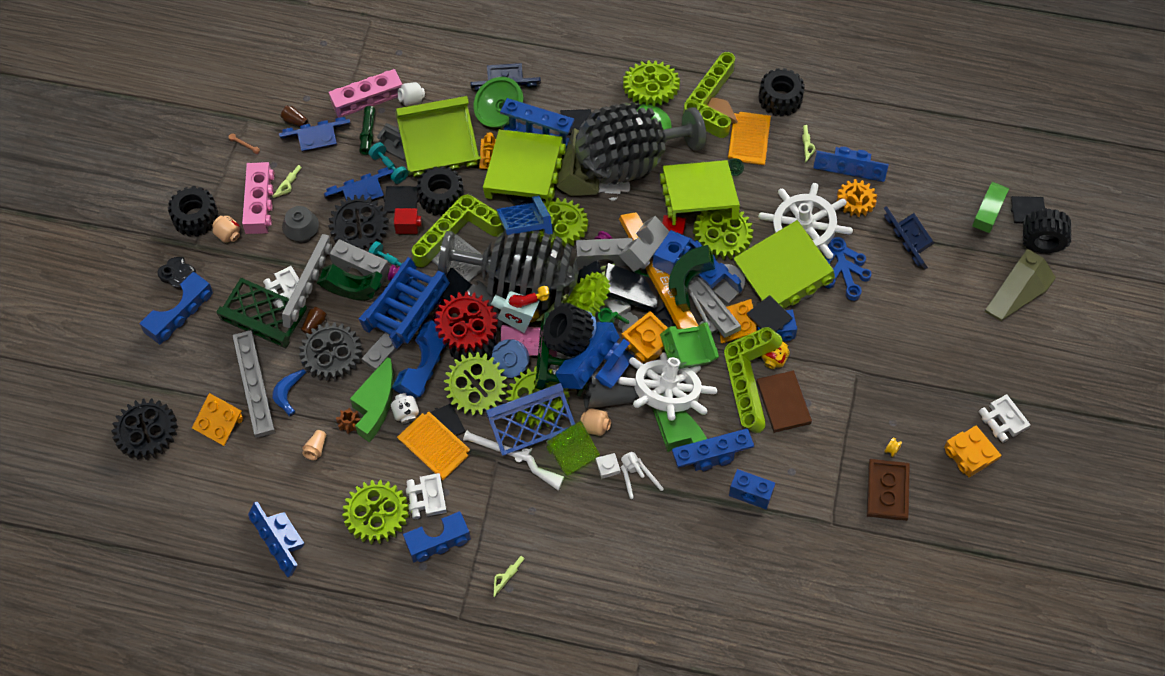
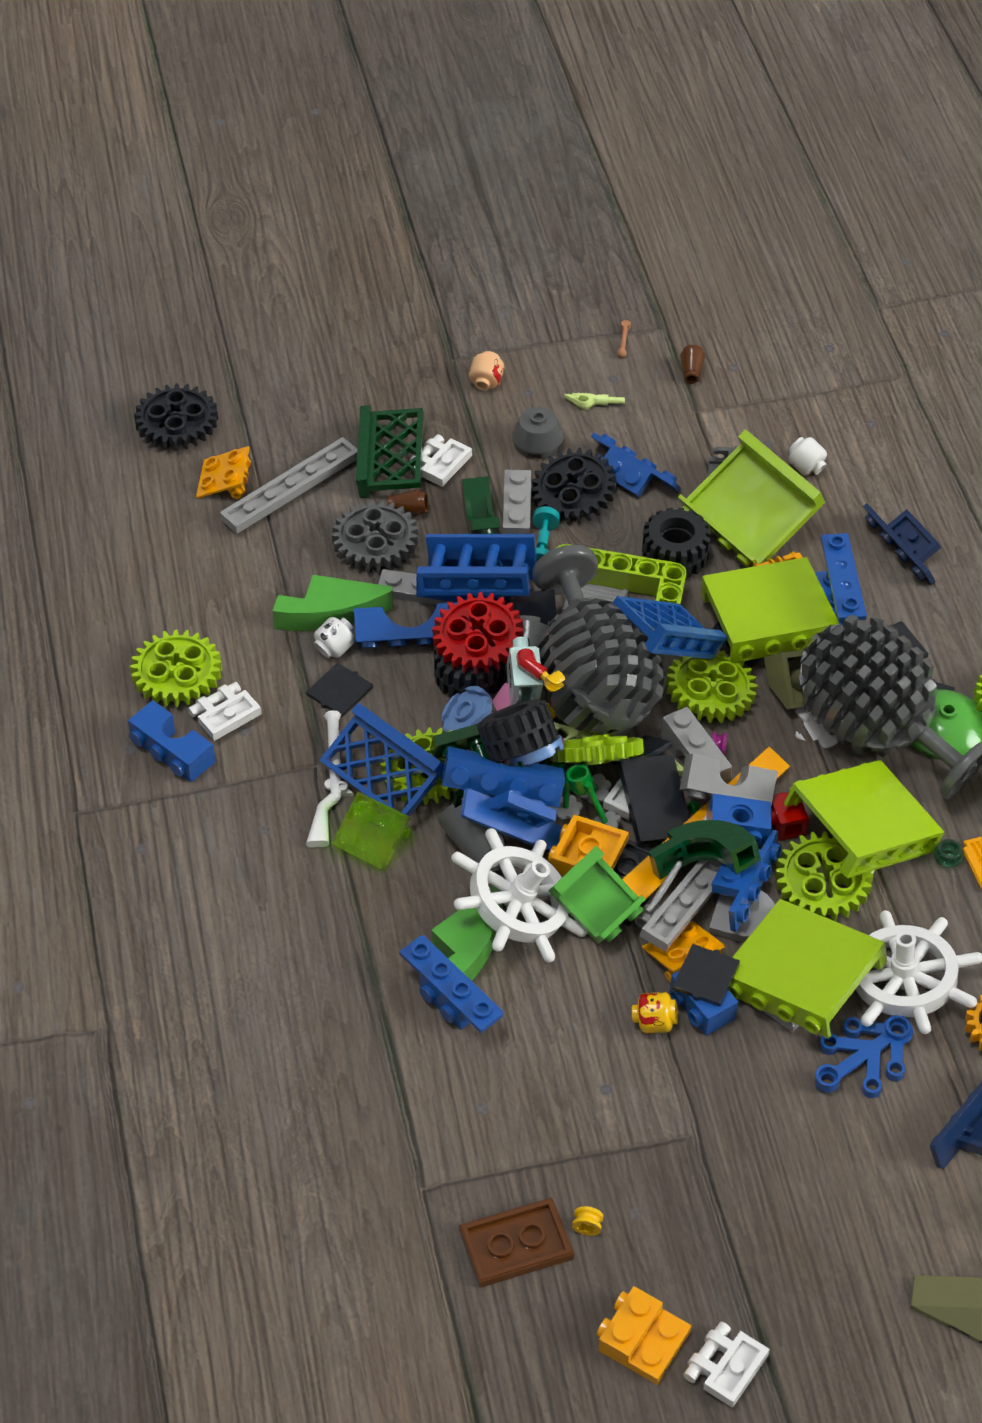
camera: 65 degrees right, 10 degrees down
blue arch [139,272,213,345] -> none
black plate [157,257,196,288] -> none
black tyre [168,186,219,237] -> none
bright pink brick [242,162,274,234] -> none
blue bracket [248,502,304,577] -> none
blue piece [273,369,306,416] -> none
blue bracket [279,117,351,151] -> none
light grey plate [282,234,332,328] -> none
light nougat cone [302,430,326,460] -> none
bright pink brick [329,69,402,118] -> none
dark orange gear [336,408,361,434] -> none
dark green pin [359,106,375,155] -> none
teal wheel [369,142,408,184] -> none
black piece [383,186,419,213] -> none
red brick [394,208,422,234] -> none
light orange window [397,412,470,480] -> none
lime gear [444,352,507,415] -> none
bright green dish [473,77,523,128] -> none
yellowish green hand [493,556,524,597] -> none
light nougat head [580,408,611,436] -> none
white plate [596,453,621,479] -> none
white plant [620,452,664,499] -> none
lime beam [724,327,782,433] -> none
blue brick [729,469,775,510] -> none
reddish brown tile [756,370,812,433] -> none

